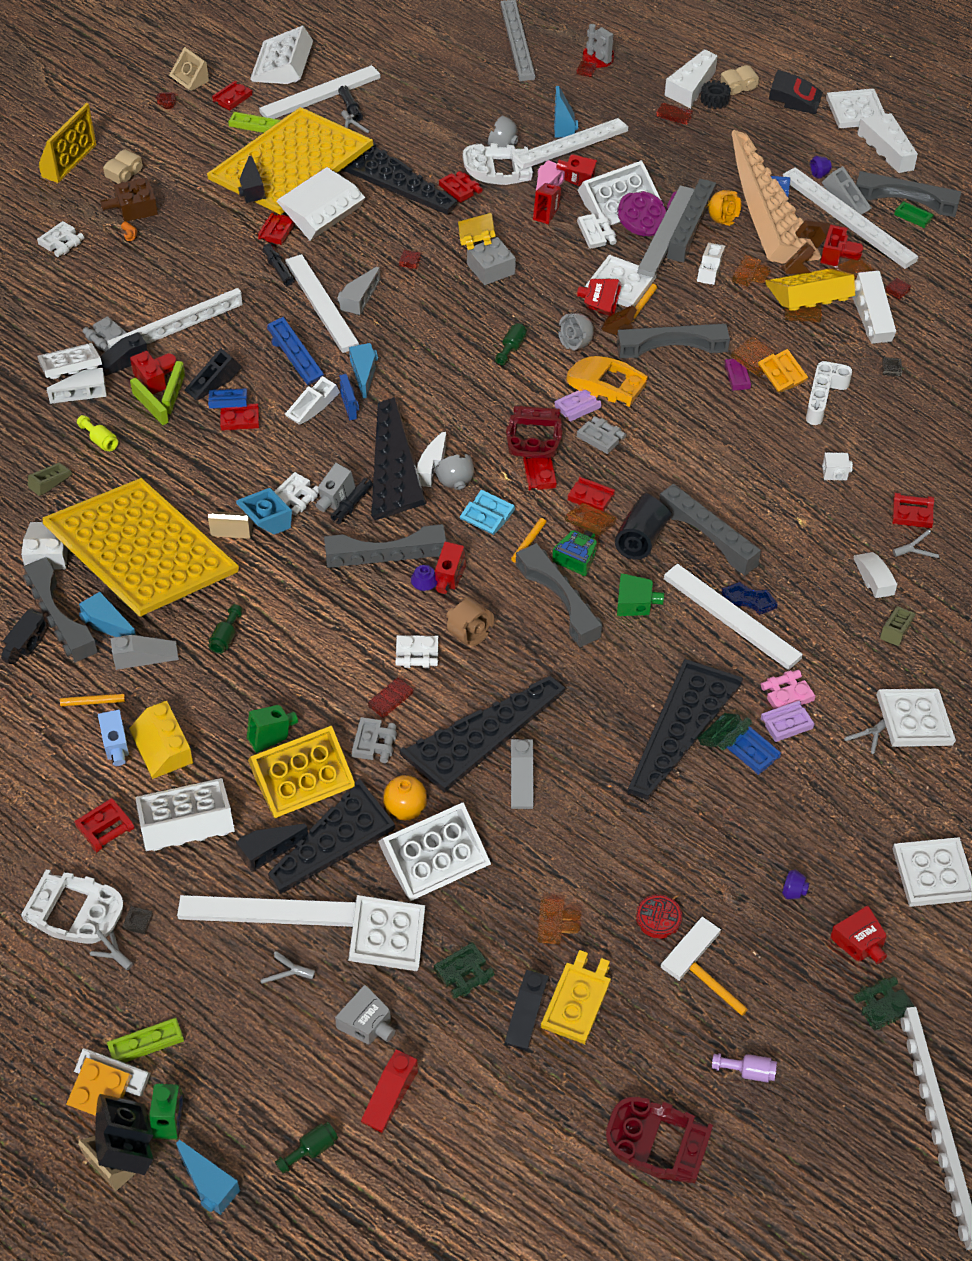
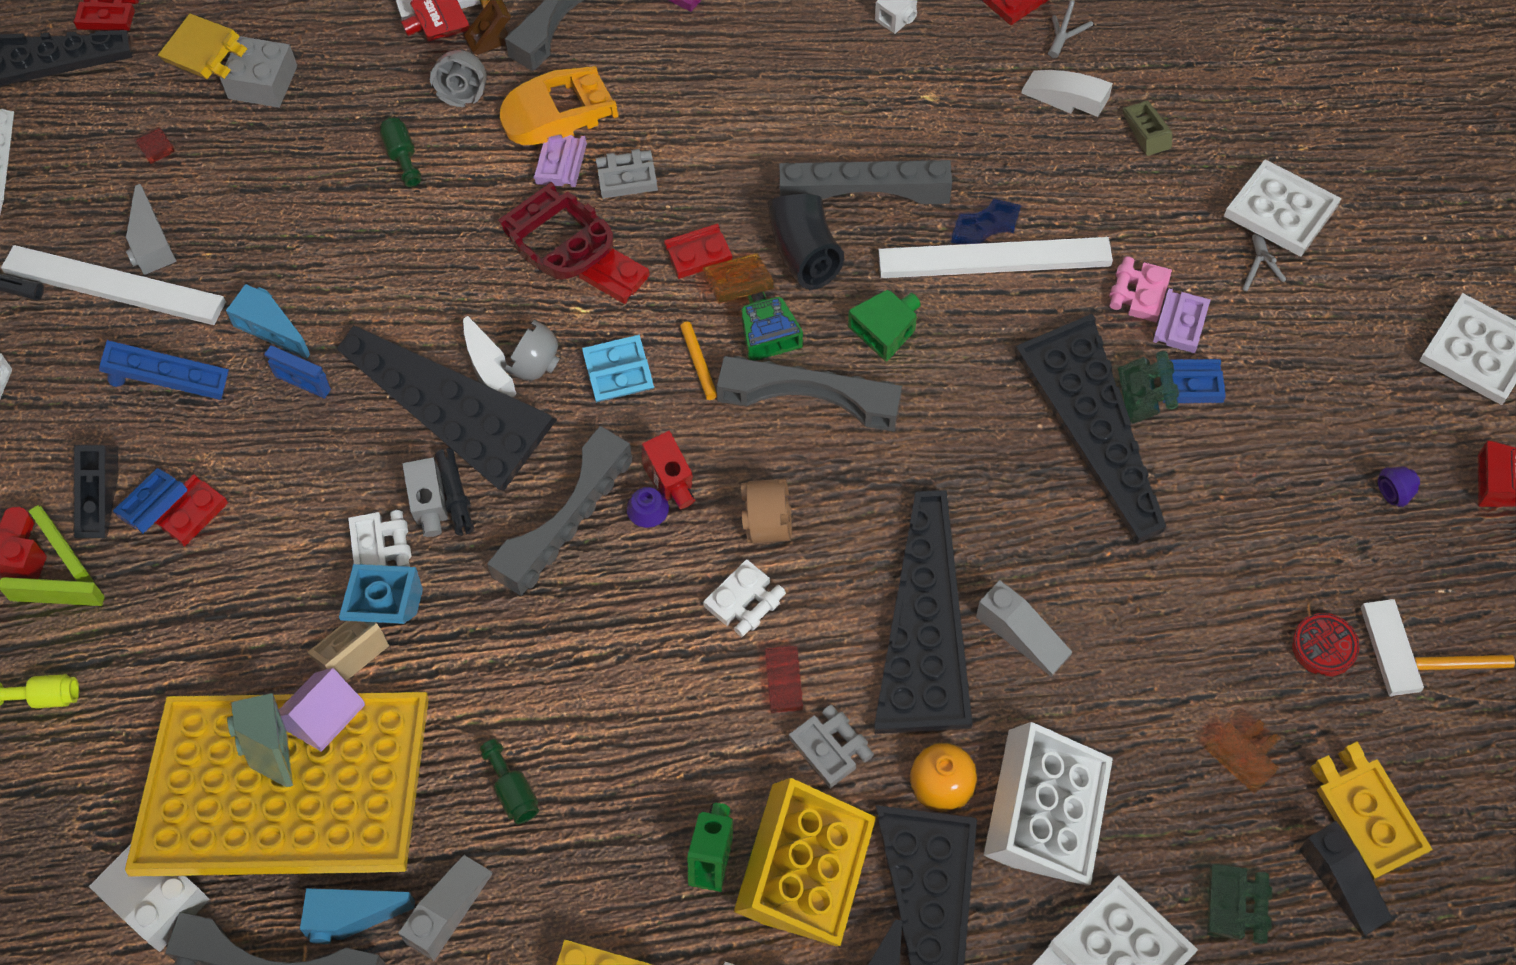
camera: 45 degrees left, 10 degrees up
olive slope [28,462,72,496] -> none
white slope [285,376,340,425] -> none
none -> sand green slope [227,693,293,787]
none -> lavender slope [279,668,365,752]

